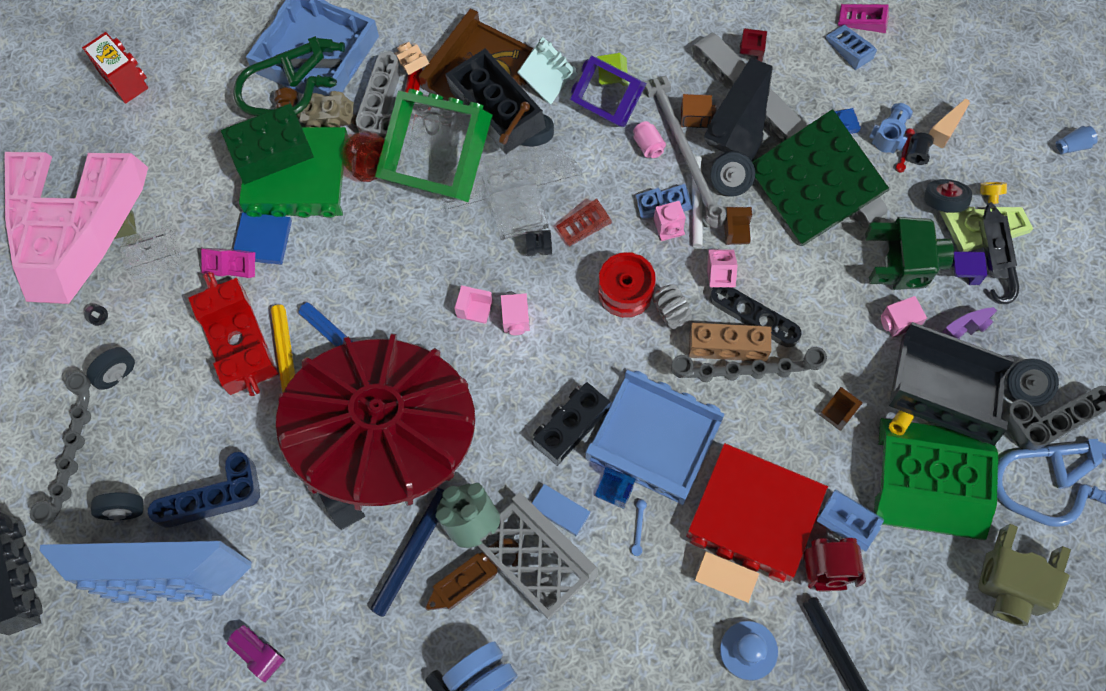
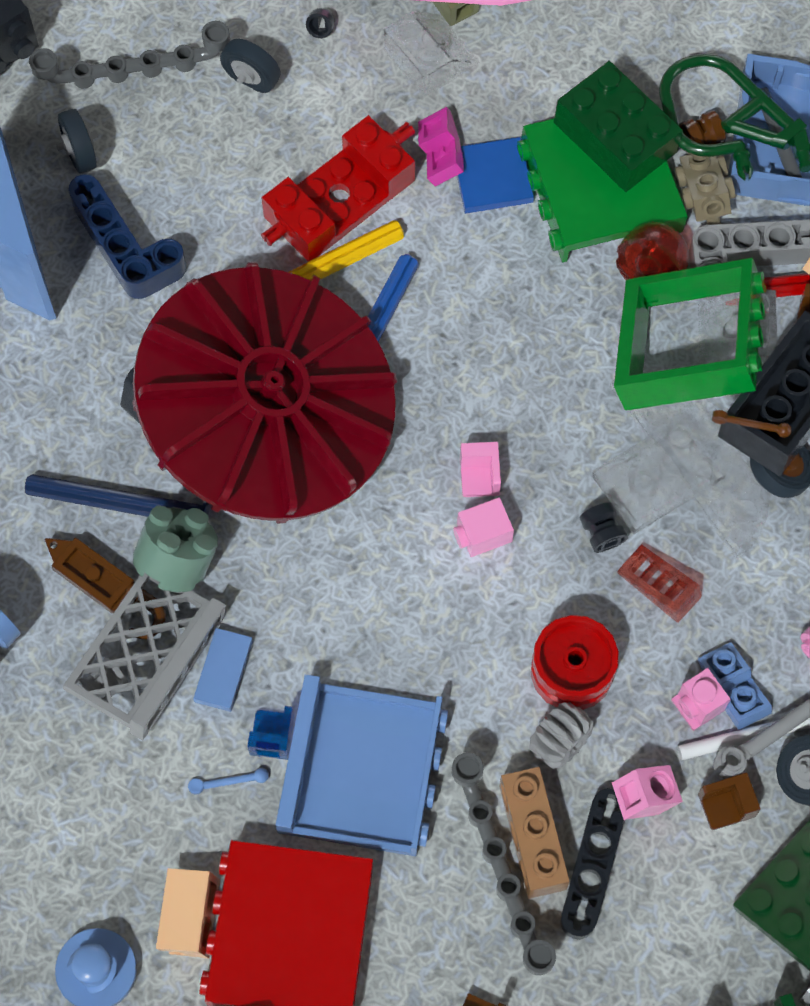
camera: 70 degrees right, 0 degrees up
black brick [533,382,611,466] -> none

